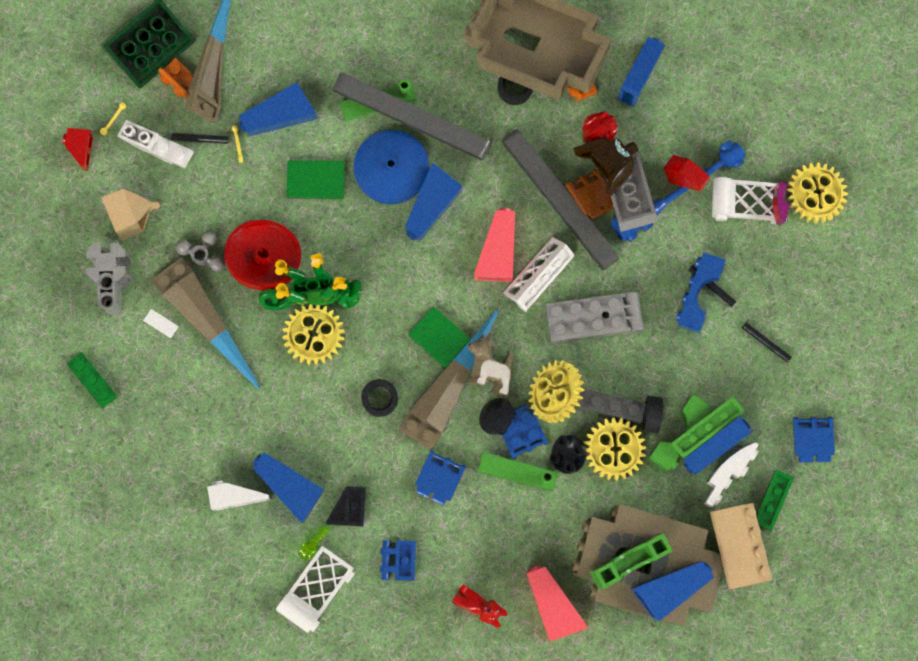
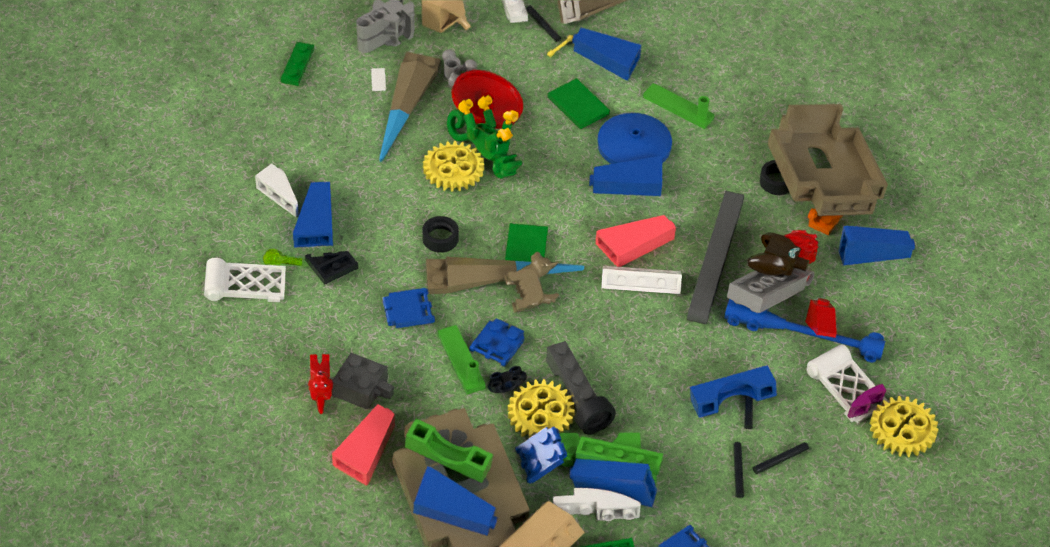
camera: 55 degrees right, 30 degrees down
dark grey beam [332,72,492,160] -> none
blue plate [380,540,416,581] -> none
black dish [479,398,516,435] -> none
light yellow gear [528,360,585,423] -> none
light grey hinge [545,292,644,344] -> none
dark orange plate [565,169,614,220] -> none
none -> dark grey hinge [332,352,394,409]
none -> blue plate [515,427,568,484]
none -> black bar [752,442,809,474]

